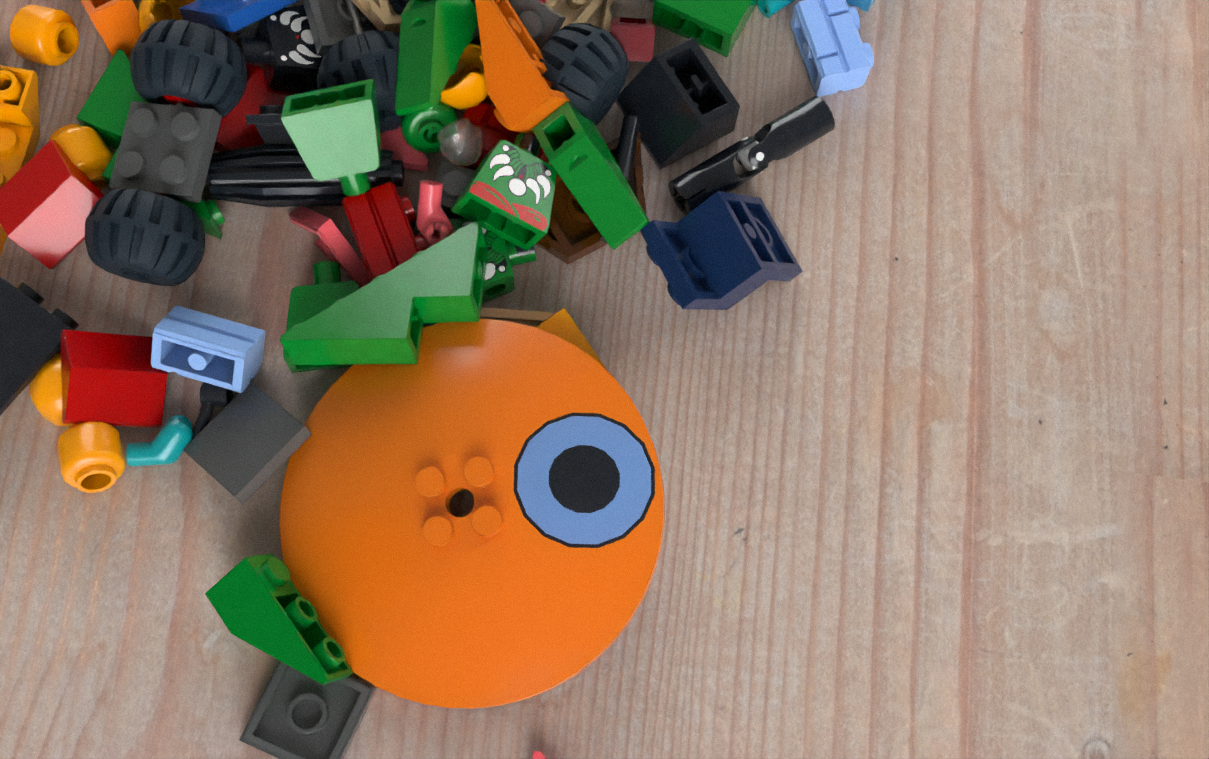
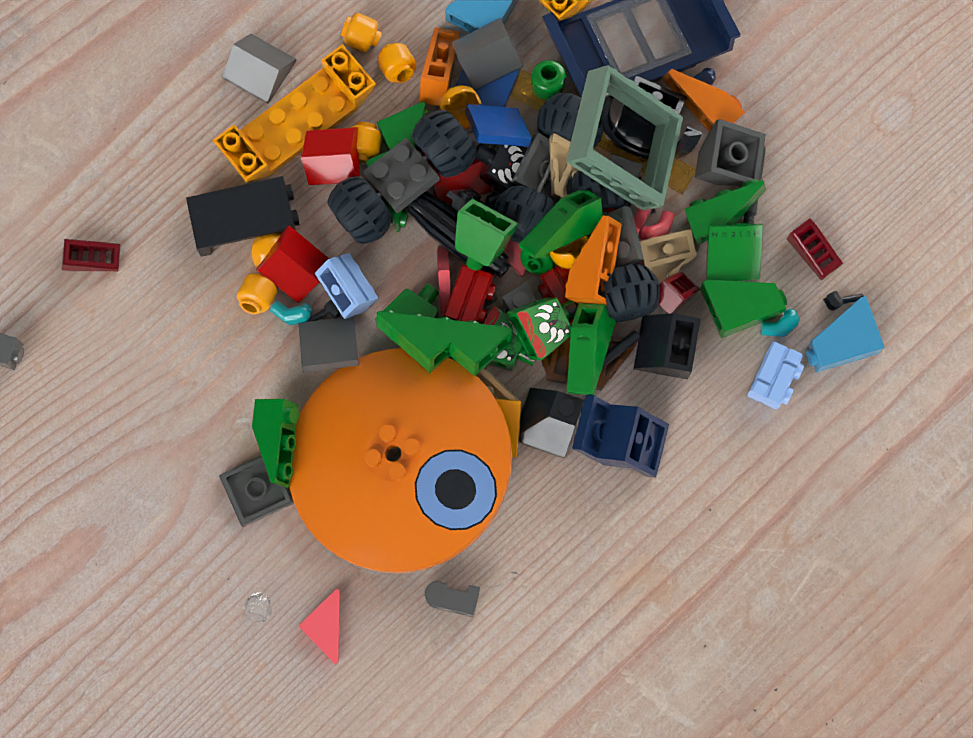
camera: 45 degrees right, 5 degrees up
coral arm [416,180,454,246] -> none
clear plate [437,118,484,166] -> none
black piece [668,96,835,215] -> none
none -> dark grey leg [425,581,480,617]
none -> black slope [519,387,584,458]

